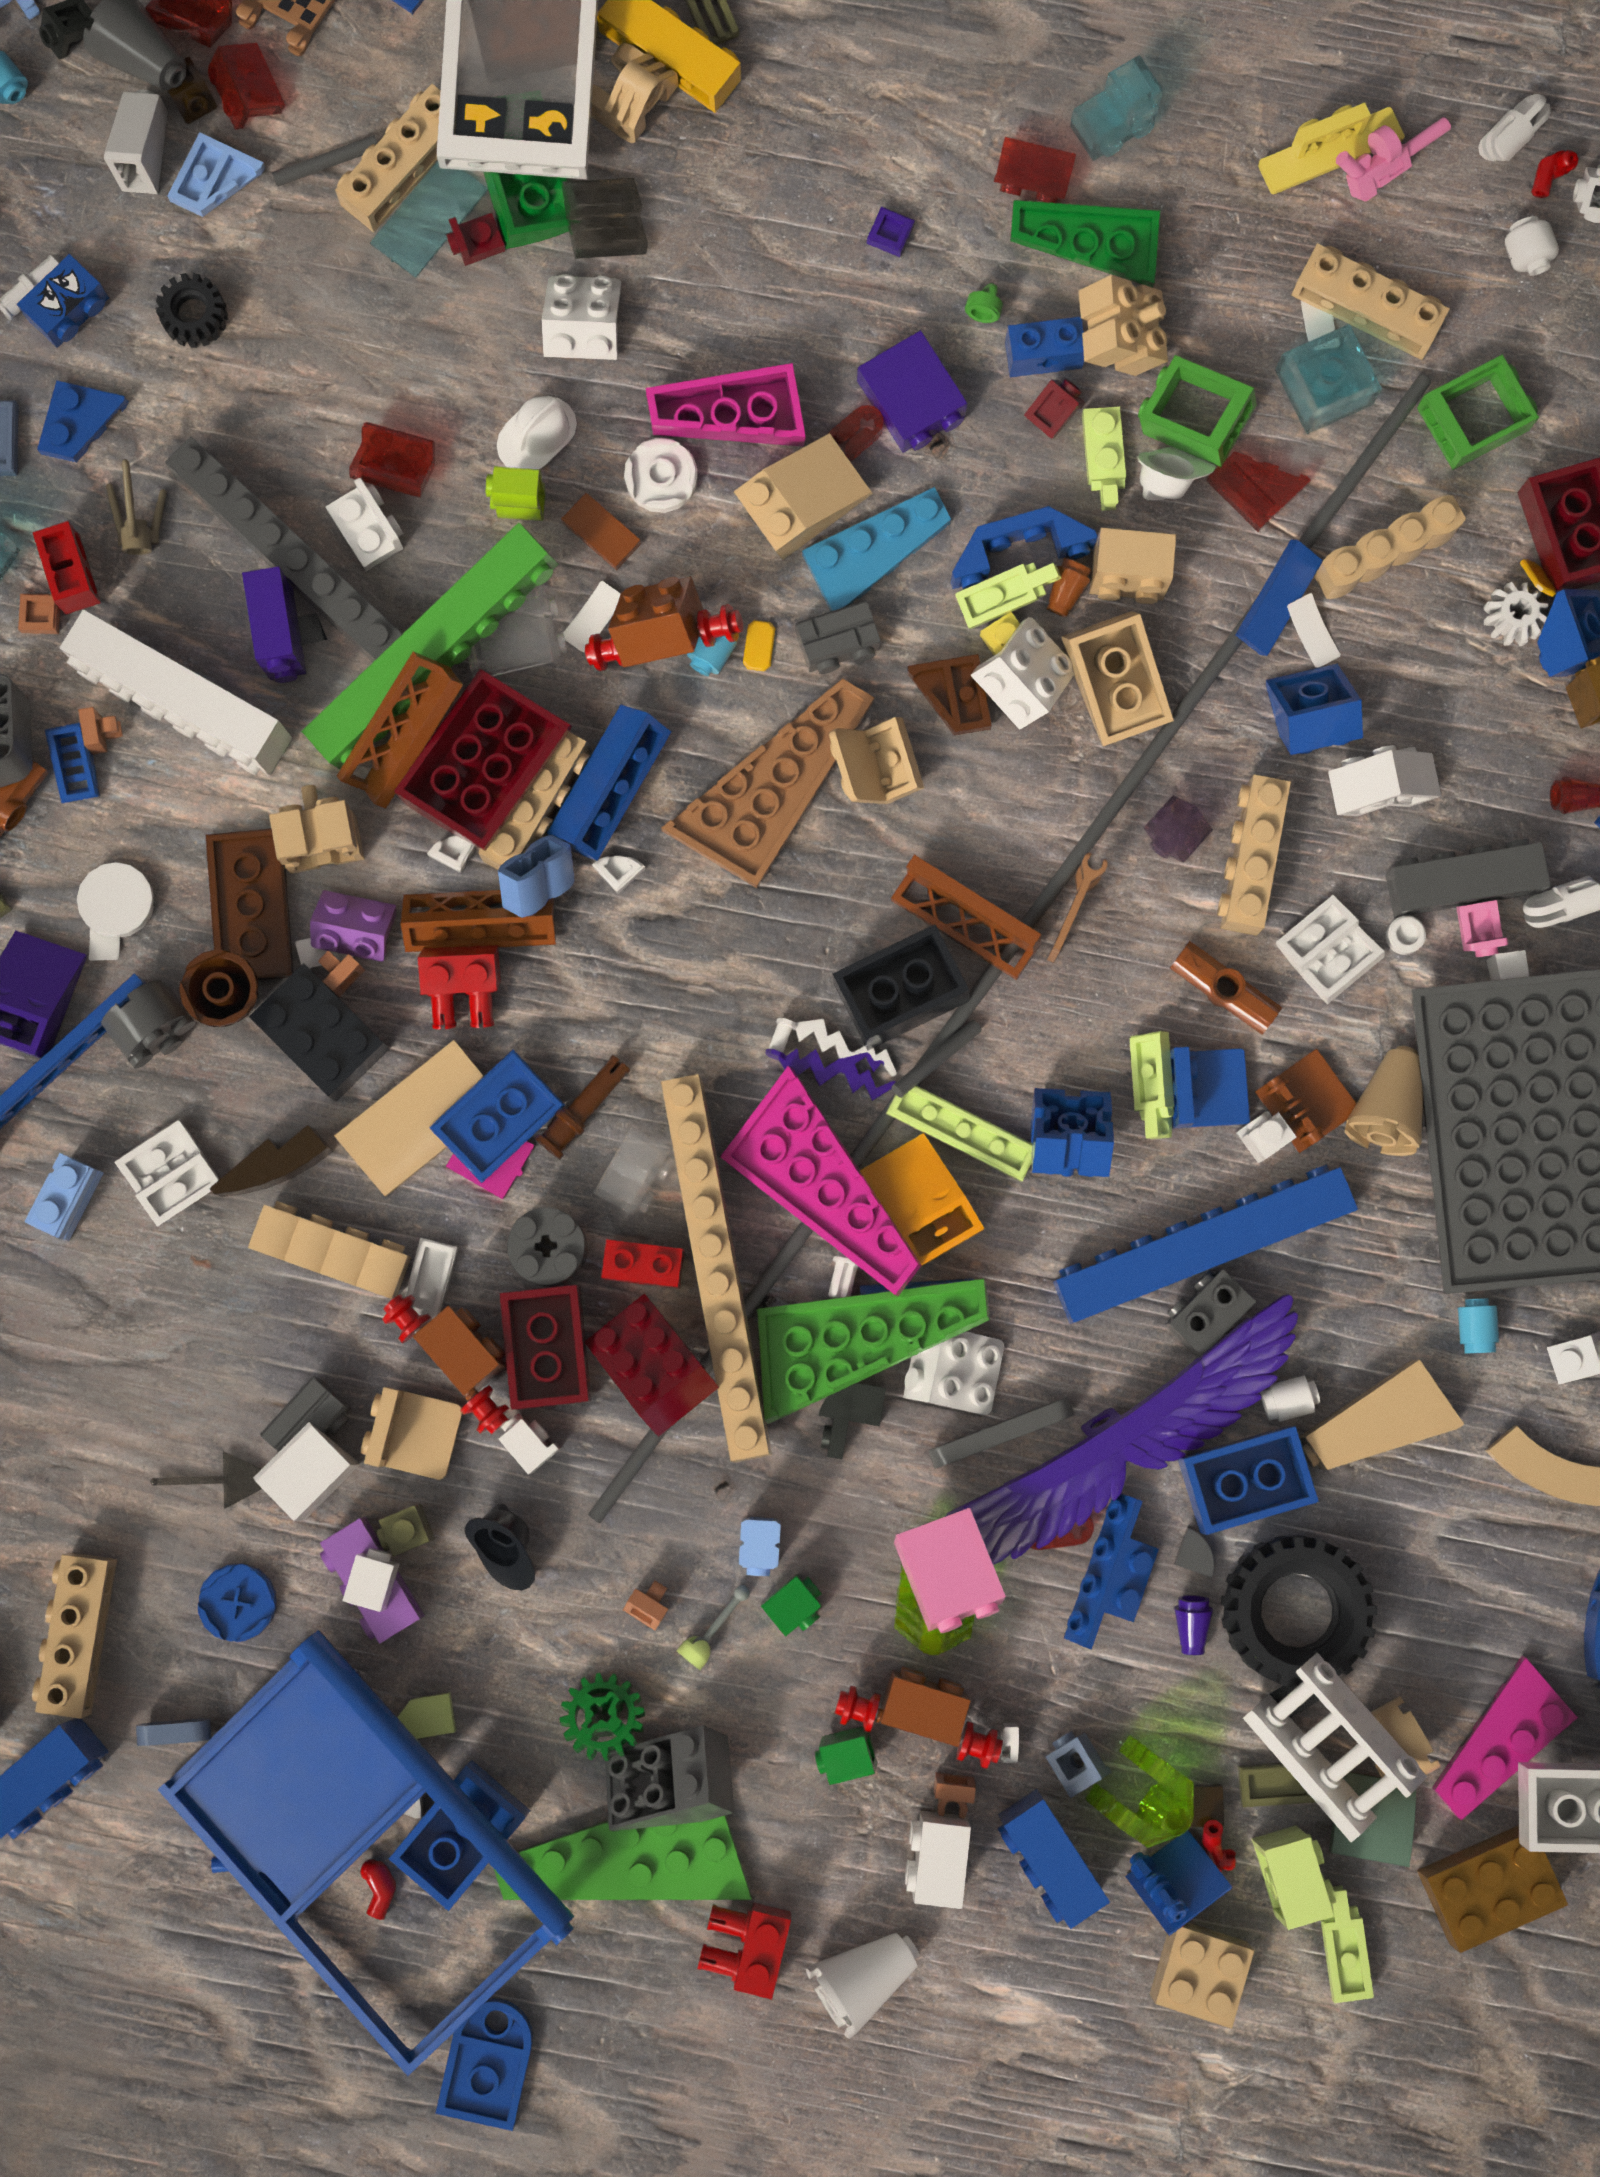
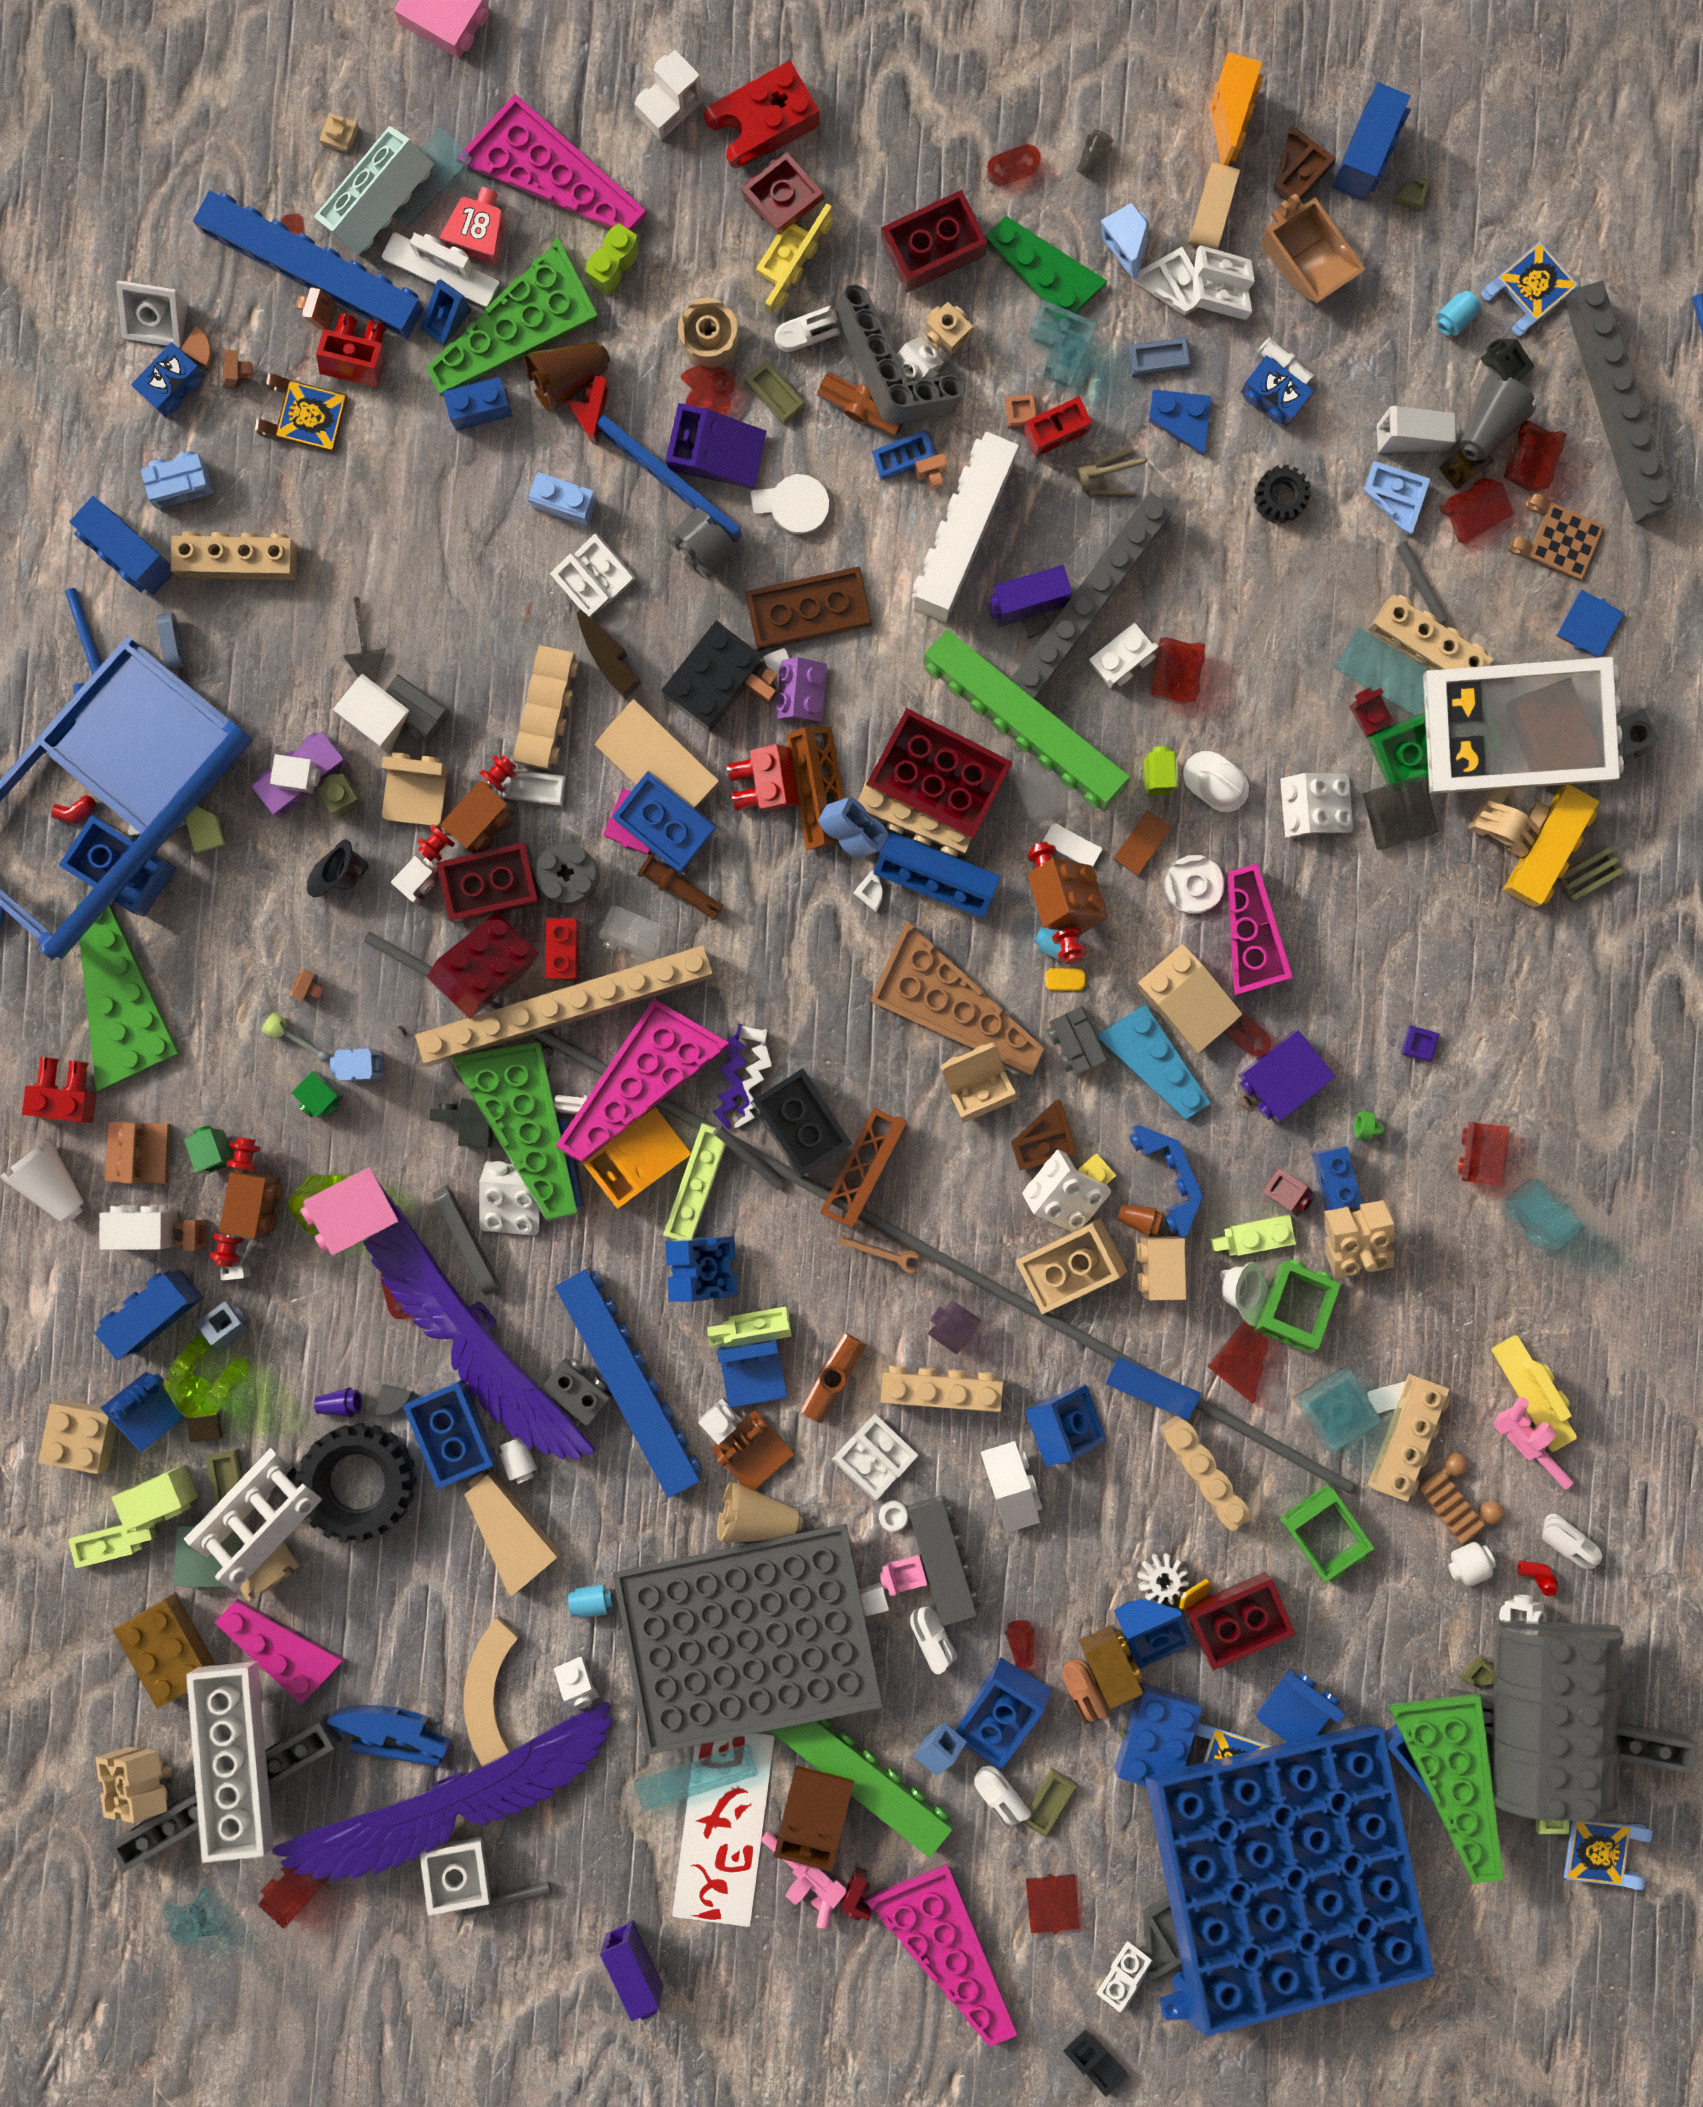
camera: 80 degrees right, 5 degrees up
reddish brown cone [179,949,258,1027] -> none
blue tile [198,1564,277,1642] -> none
tan brick [269,785,365,874] -> none
dark orange fence [337,651,463,809] -> none
white tile [427,836,476,873] -> none
green gear [559,1673,646,1761] -> none
dark grey slope [605,1725,734,1831] -> none
yellowish green hinge [955,562,1061,629] -> none
green wing [1010,200,1160,288] -> none
blue bracket [1064,1494,1159,1650] -> none
red arm [1202,1820,1236,1872] -> none
white sticker [1287,593,1341,668] -> none
none -> blue bar [65,588,102,675]
none -> nougat bracket [105,1122,171,1183]
none -> medium nougat gear [1418,1453,1504,1545]

